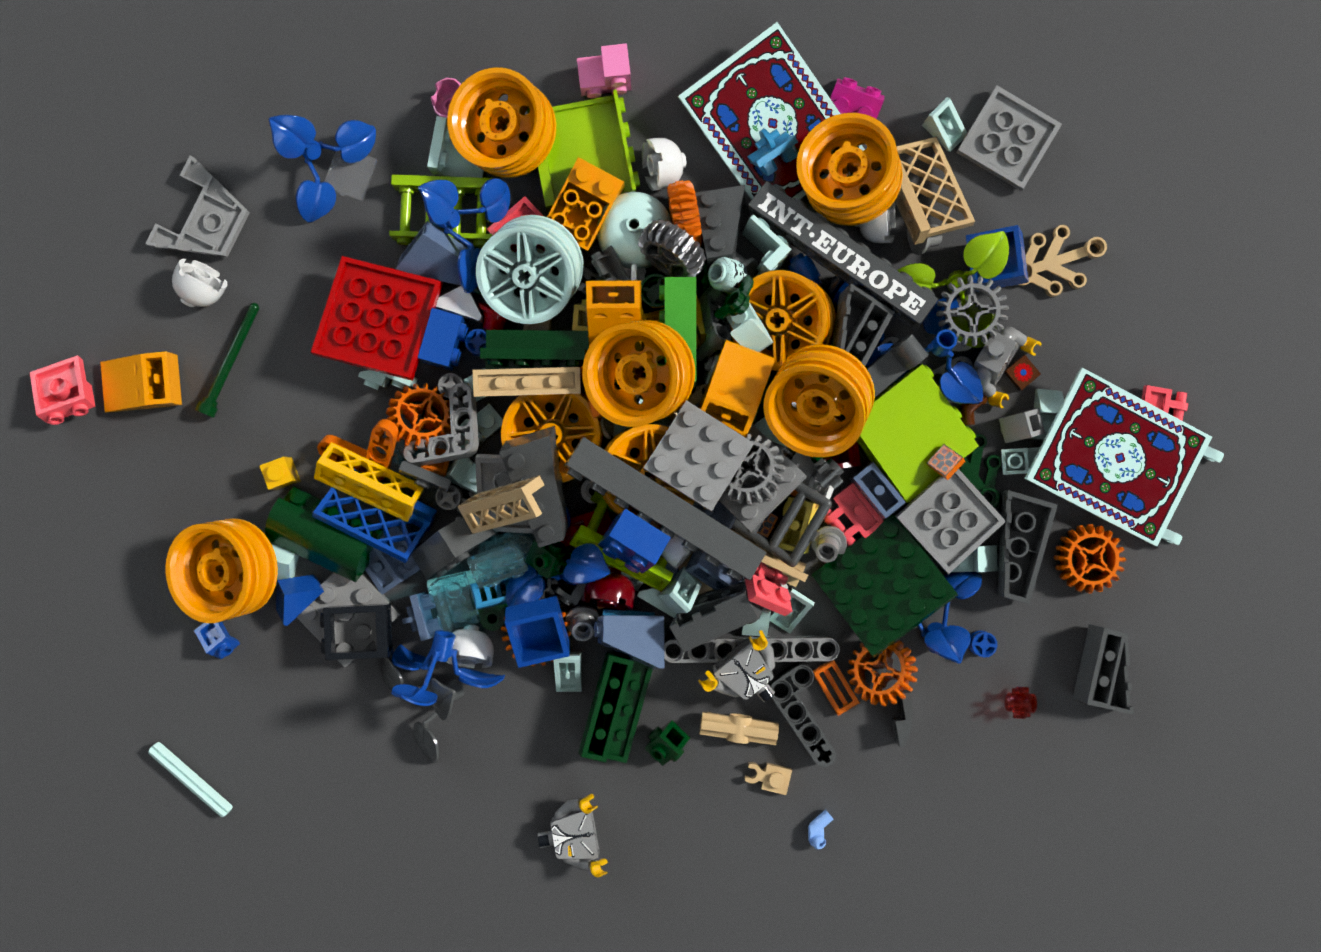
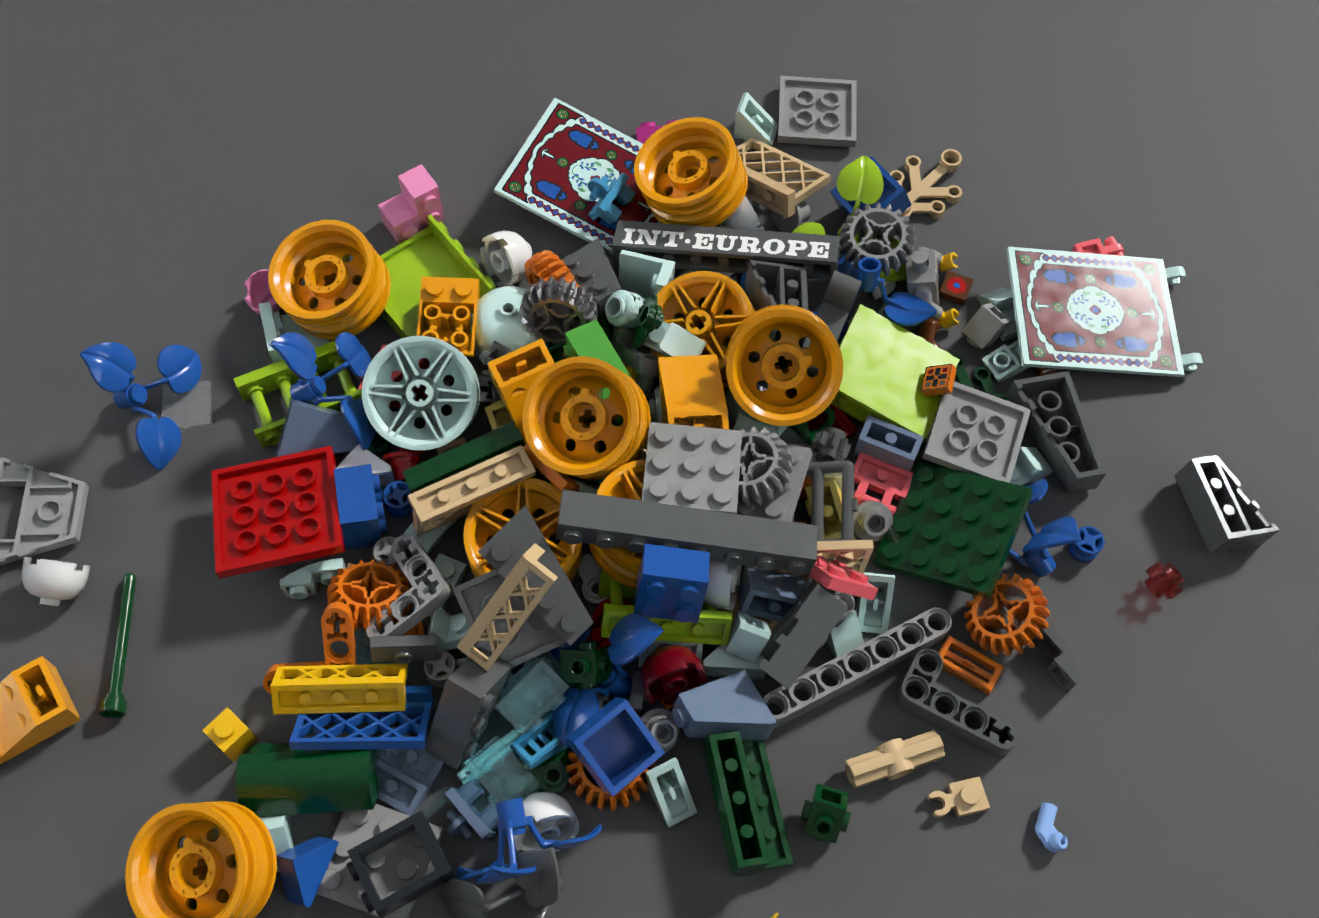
camera: 30 degrees left, 25 degrees down
light grey torso [698,630,775,702] -> none
orange gear [1053,524,1126,593] -> none

